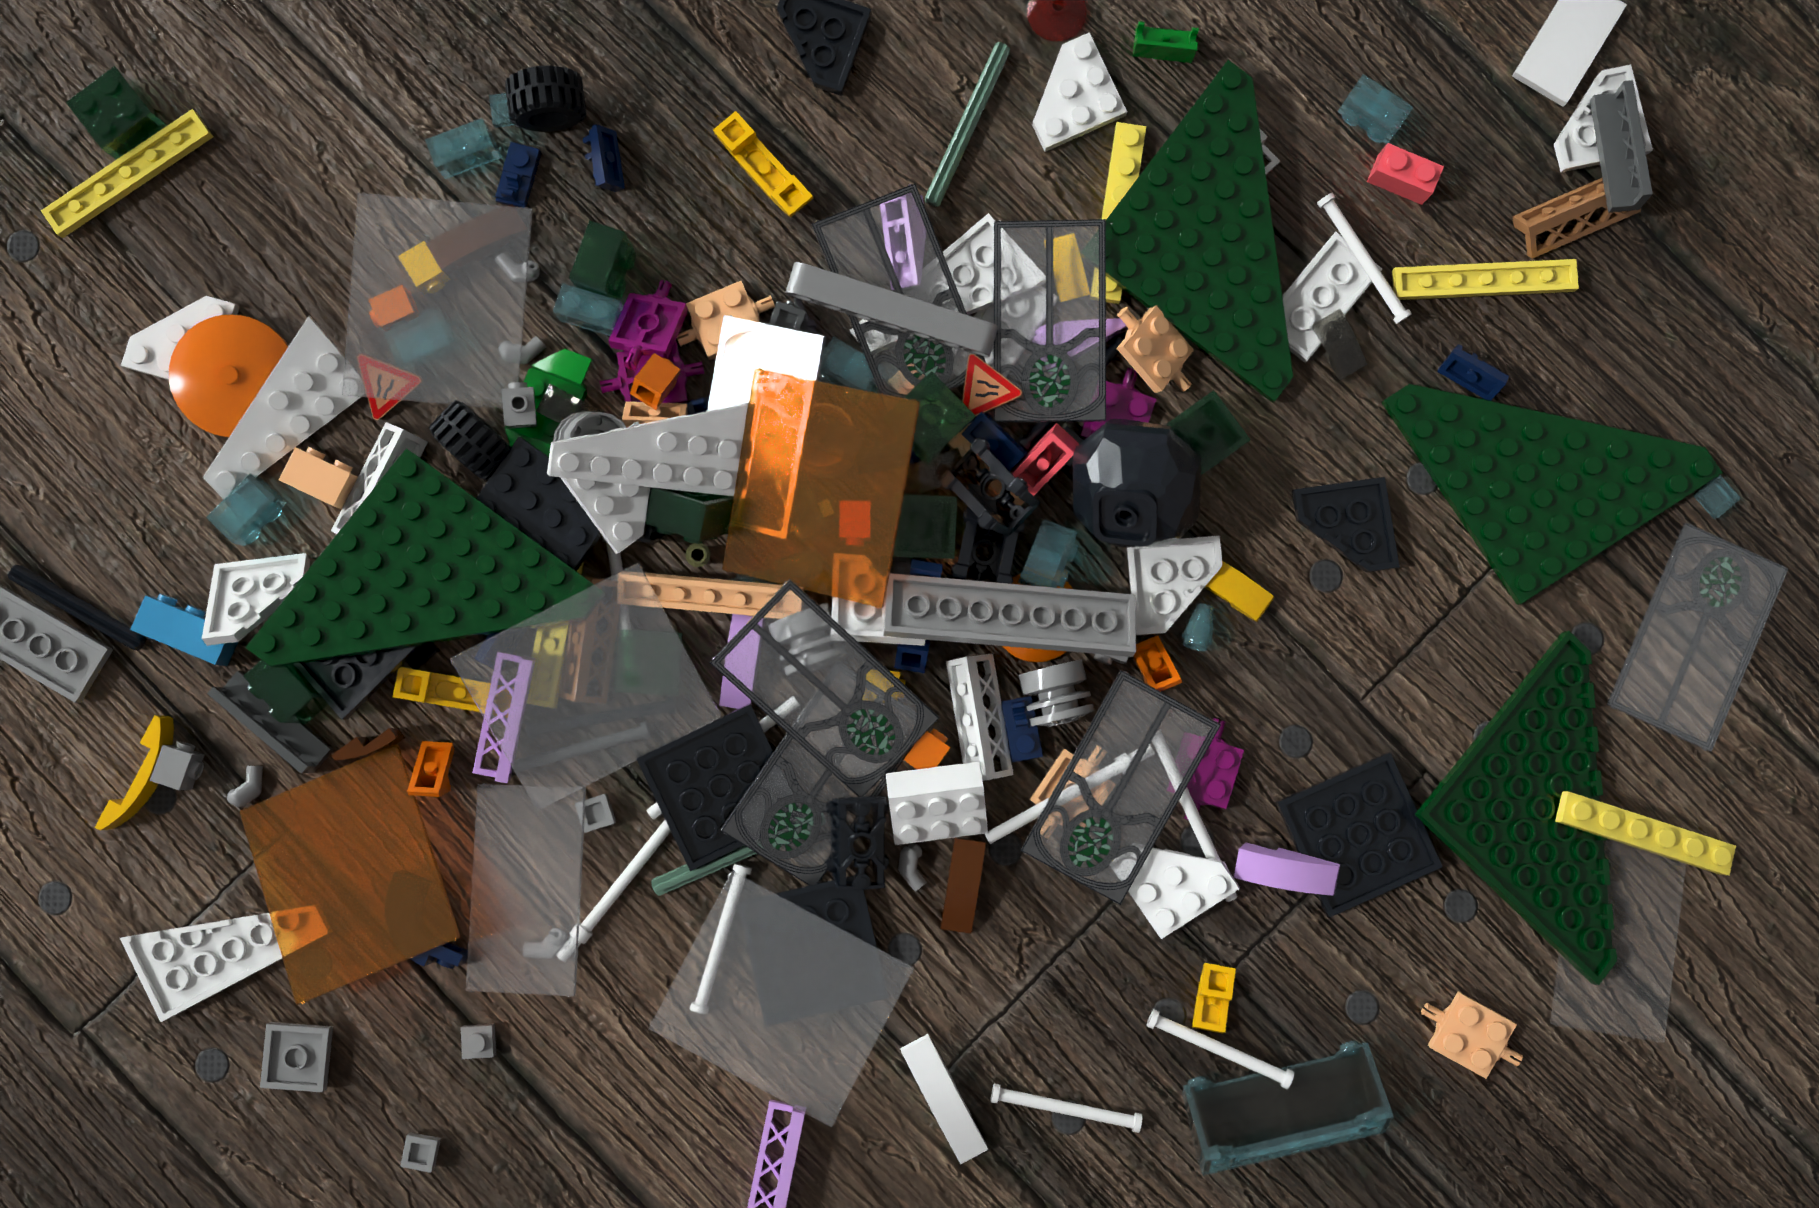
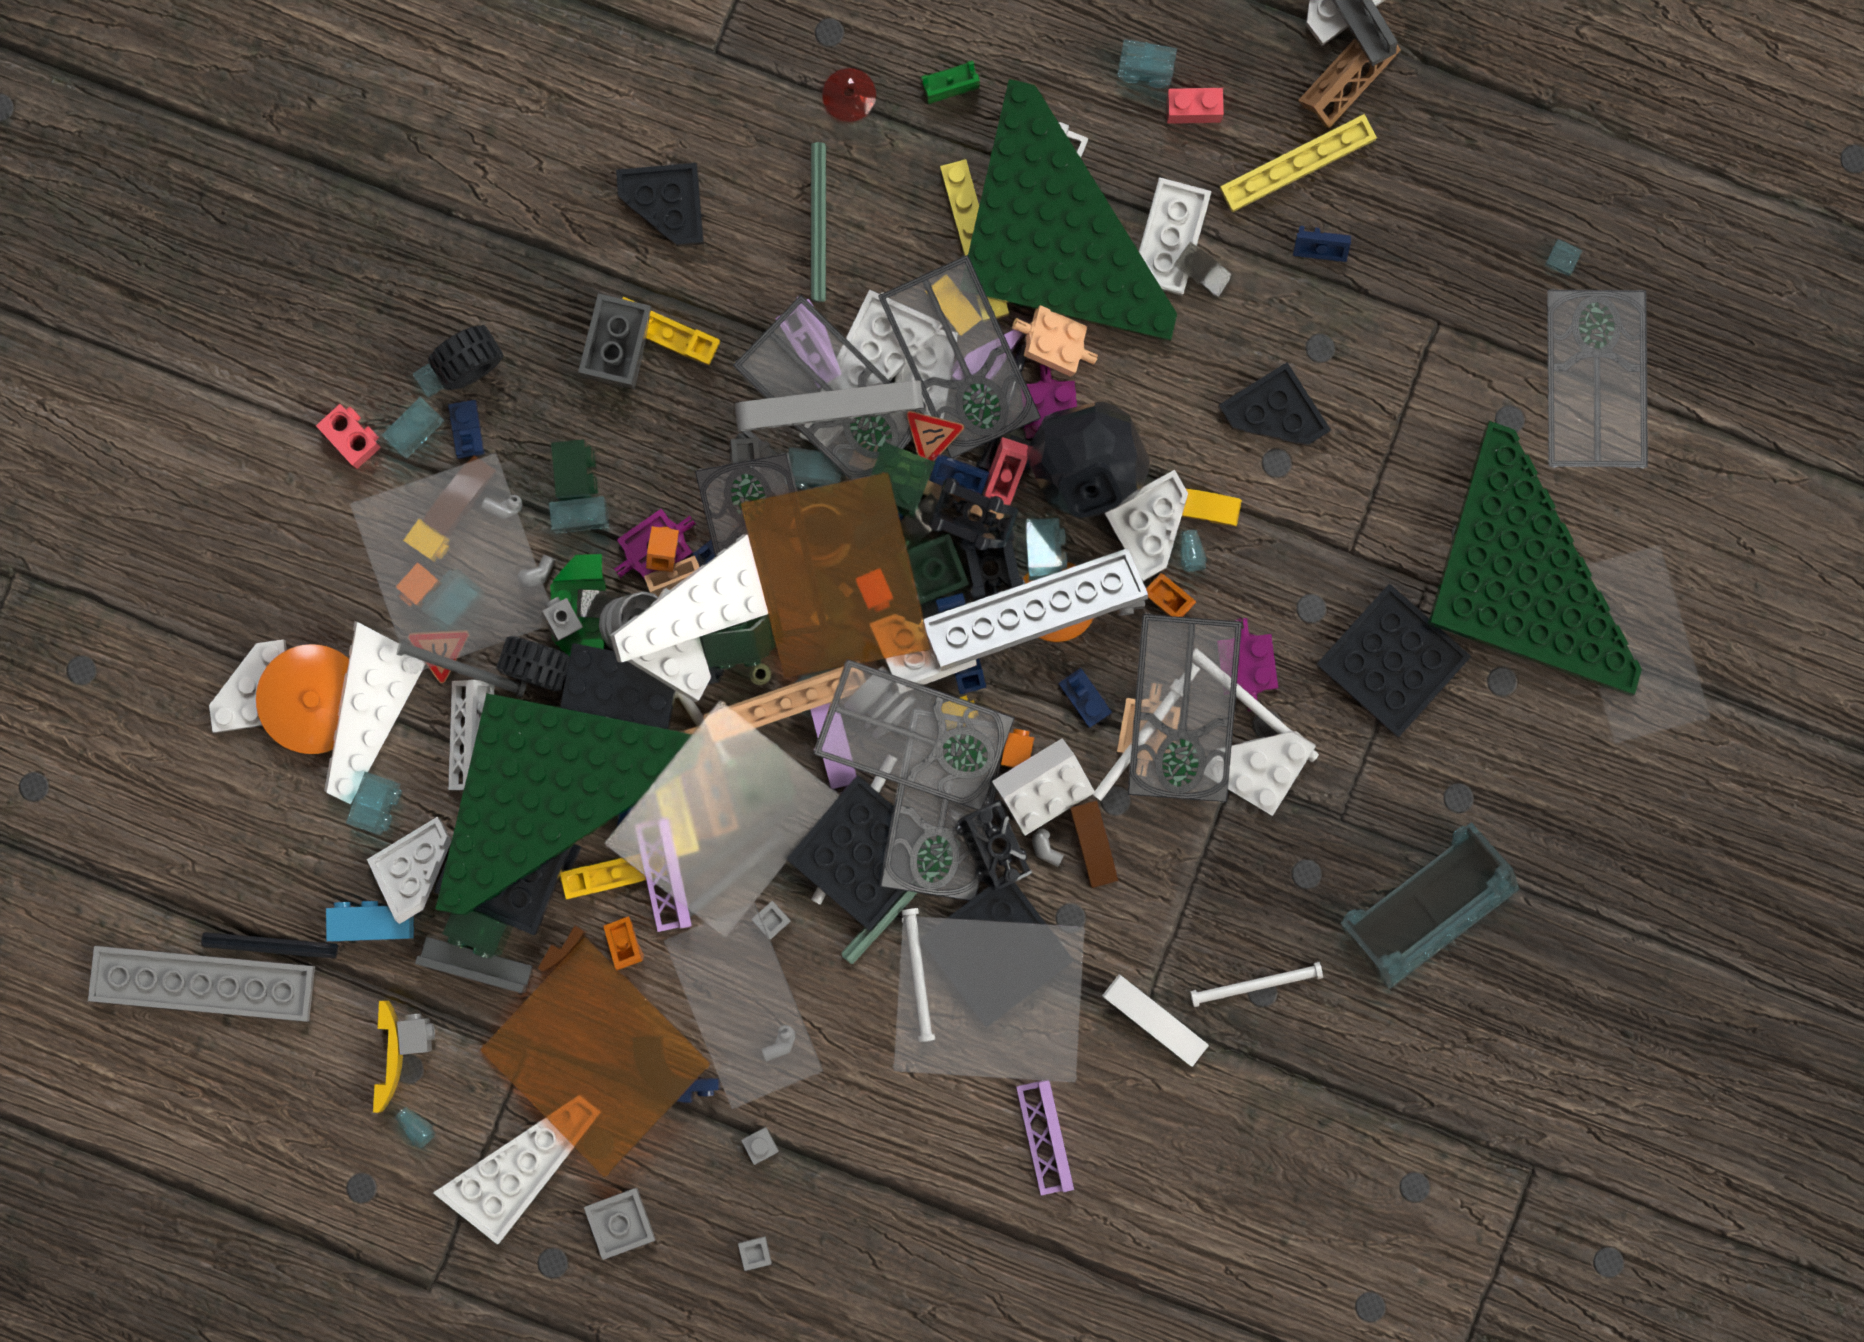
camera: 20 degrees left, 0 degrees up
light yellow plate [41,109,214,238] -> none
clear green brick [66,66,166,160] -> none
light grey arm [227,766,263,807] -> none
light nougat brick [279,447,358,510] -> none
white bar [557,820,671,962] -> none
dark blue plate [583,124,625,192] -> none
magenta plate [608,280,688,370] -> none
light nougat plate [677,281,775,360] -> none
white fence [946,654,1014,781] -> none
light grey wheel [1018,659,1095,727] -> none
white plate [1032,32,1127,152] -> none
white bar [1146,1009,1294,1089] -> none
clear green brick [1166,390,1251,476] -> none
yellow slope [1192,963,1236,1034] -> none
lavender slope [1234,842,1340,896] -> none
white bar [1317,192,1412,324] -> none
dark green plate [1381,384,1723,605] -> none
light nougat plate [1421,991,1523,1079] -> none
light yellow plate [1555,792,1736,876] -> none
none -> coral brick [316,404,381,469]
none -> clear light blue cone [395,1107,436,1148]
none -> dark grey bar [396,639,527,698]
none -> dark grey slope [578,293,652,390]

